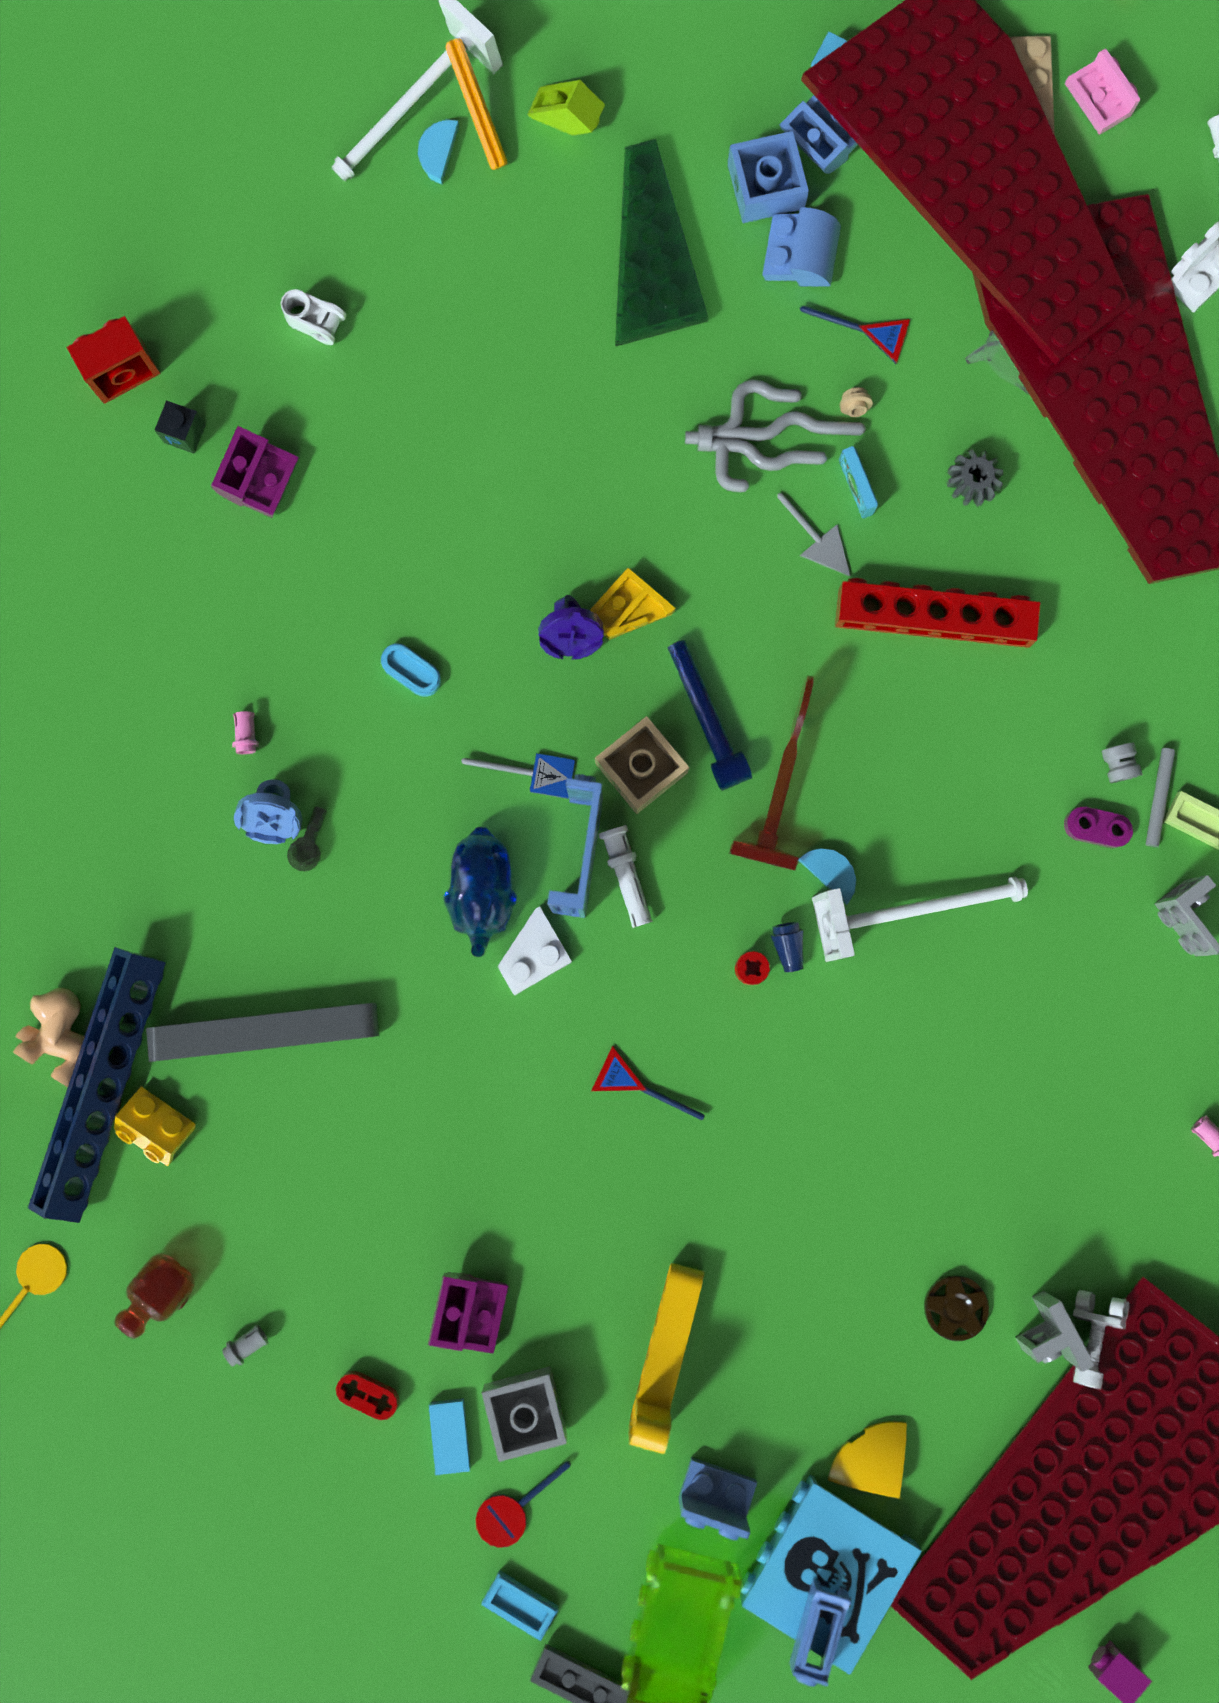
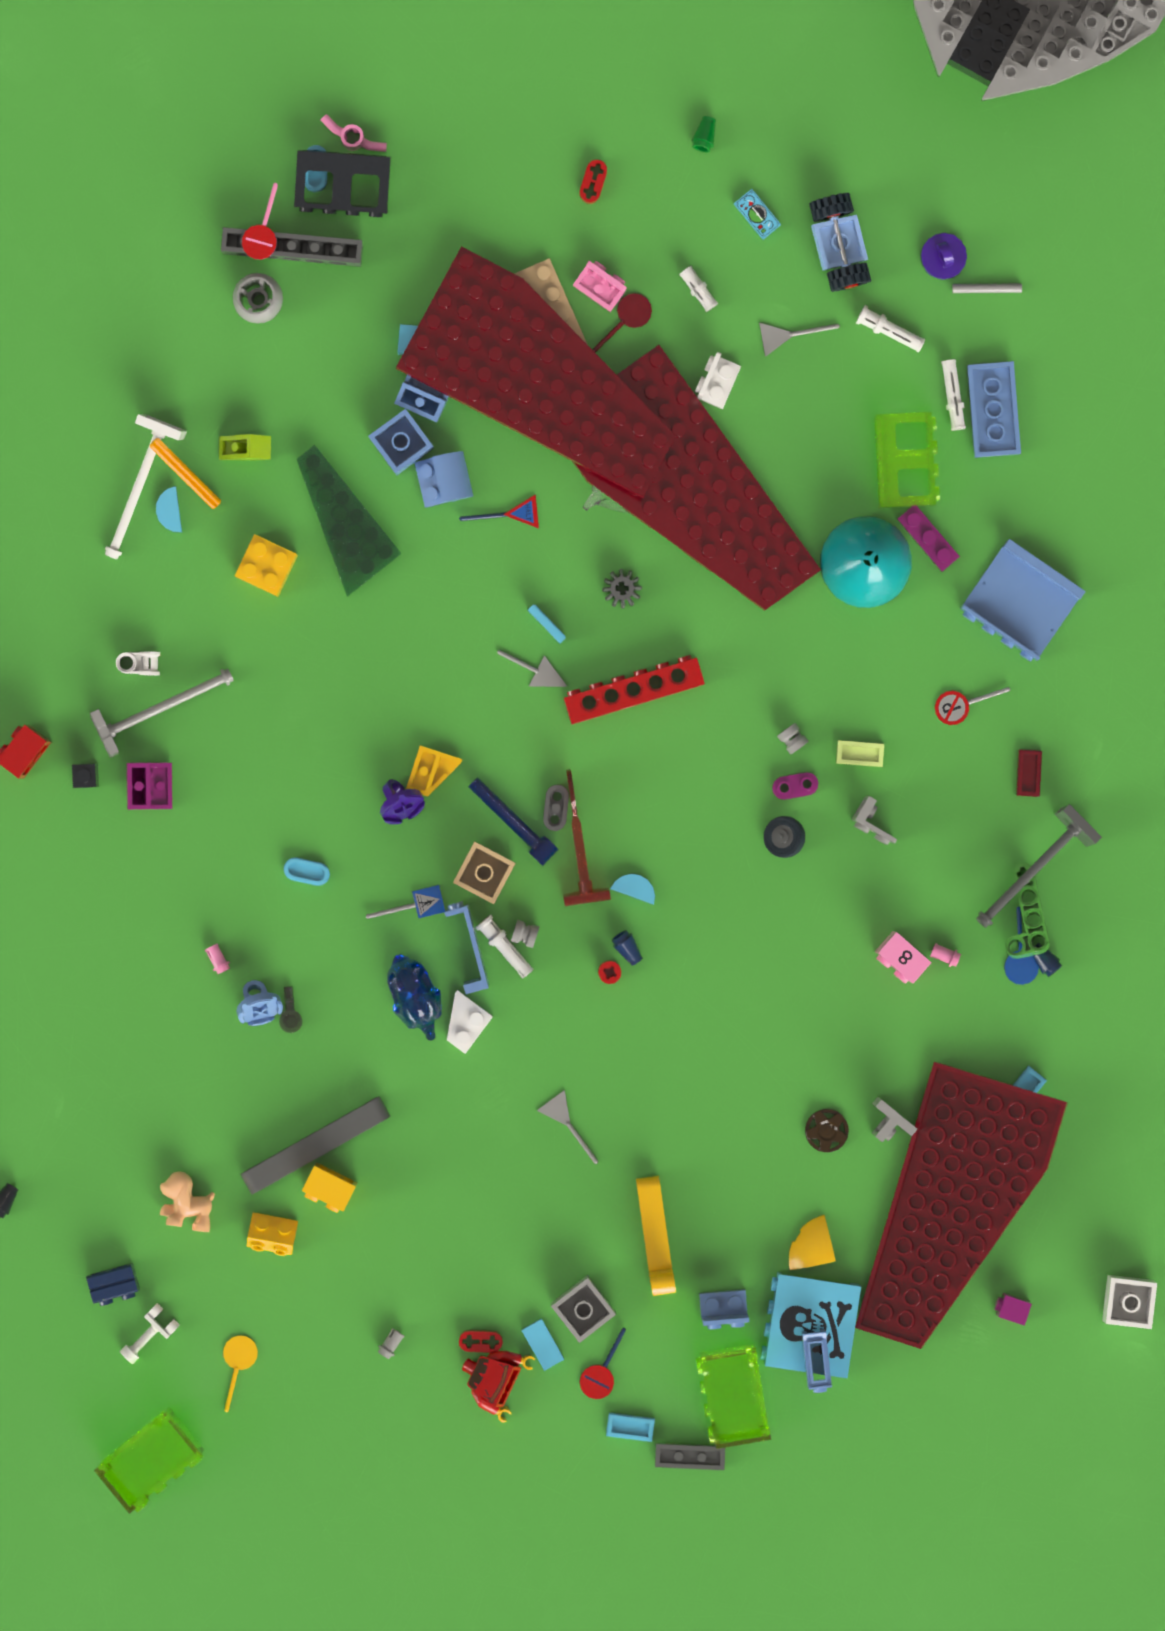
camera: 20 degrees left, 5 degrees up
dark blue brick [28,947,166,1223] -> none
clear red piece [114,1253,195,1339] -> none
magenta brick [428,1272,508,1354] -> none
piece [591,1046,705,1120] -> none
light grey plant [685,379,866,492] -> none
white tile [812,877,1028,962] -> none
tan plate [840,387,873,417] -> none
white bar [1073,1290,1129,1389] -> none
light grey bar [1145,748,1175,847] -> none
none -> light grey tile [90,669,234,758]
none -> yellow brick [235,534,298,597]
none -> yellow brick [302,1162,357,1213]
none -> red torso [462,1350,535,1423]
none -> light grey wheel [511,920,539,948]
none -> light grey piece [537,1090,598,1164]
none -> dark grey plate [543,785,569,831]
none -> dark red piece [592,293,652,353]
none -> black wheel [764,816,805,858]
none -> bright pink brick [875,931,931,984]

